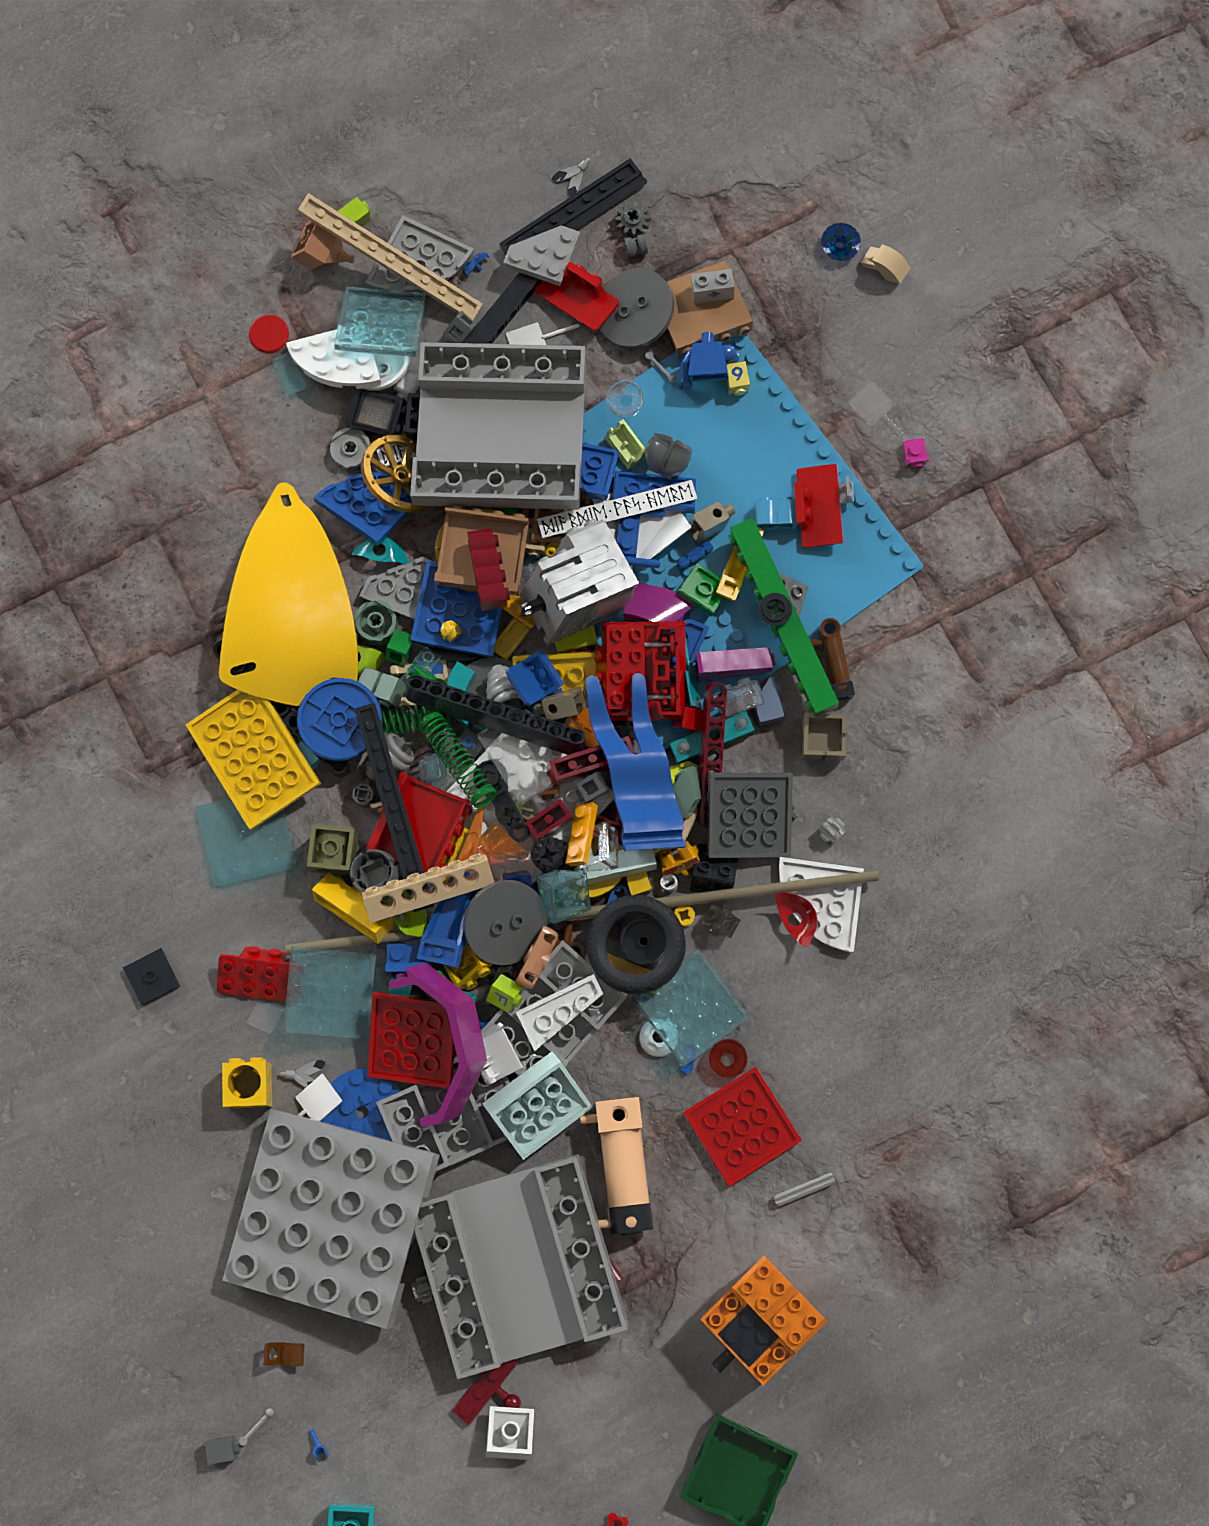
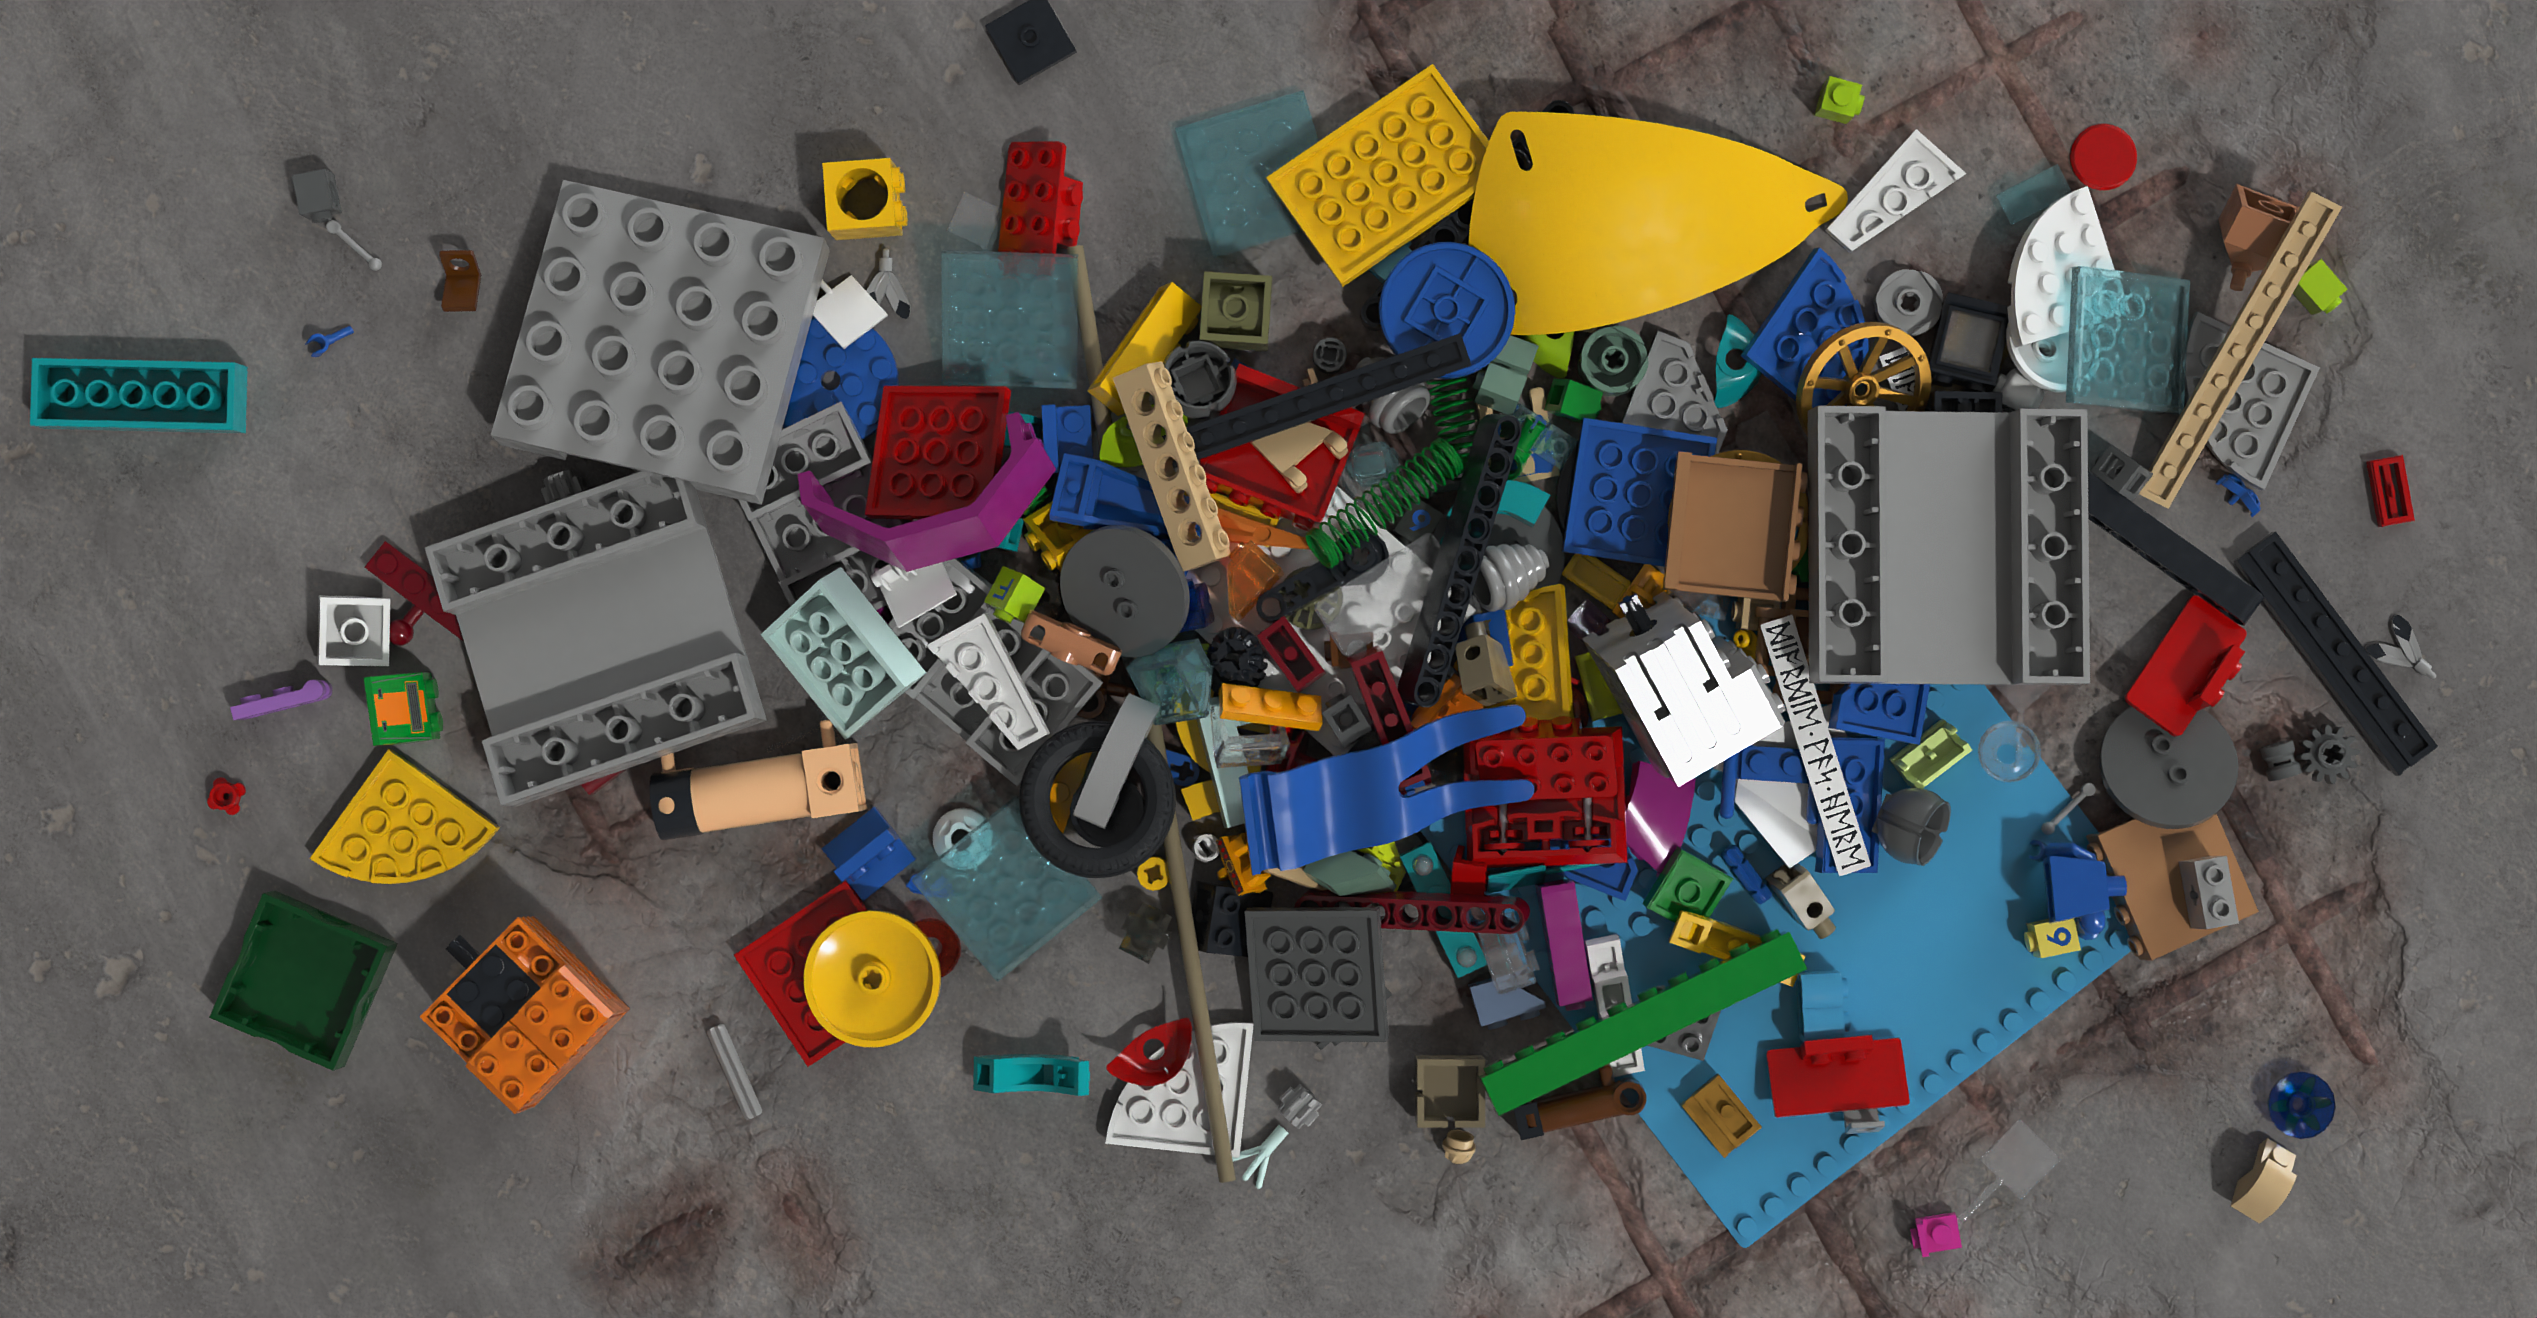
camera: 90 degrees right, 10 degrees up
yellow plate [441,621,462,642] -> none
dark red brick [467,528,510,611] -> none
light grey plate [503,226,580,286] -> none
blue bracket [505,649,564,706] -> none
white piece [506,322,580,345] -> none
black gear [758,593,792,626] -> none
none -> medium lavender plate [230,680,332,720]
none -> yellow plate [309,749,500,884]
none -> green slope [364,672,443,746]
none -> yellow dish [804,910,941,1047]
none -> blue bracket [821,806,917,901]
none -> teal arch [973,1054,1090,1096]
none -> light grey slope [1073,693,1160,829]
none -> light aqua plant [1232,1125,1289,1189]
none -> tan flag [1250,422,1348,493]
none -> tan plate [1442,1130,1476,1164]
none -> tile [1567,598,1611,644]
none -> white slope [1584,934,1645,1077]
none -> pearl gold plate [1680,1073,1762,1158]
none -> lime brick [1814,76,1865,124]
none -> white wing [1825,129,1966,253]
none -> red tile [2366,455,2415,527]

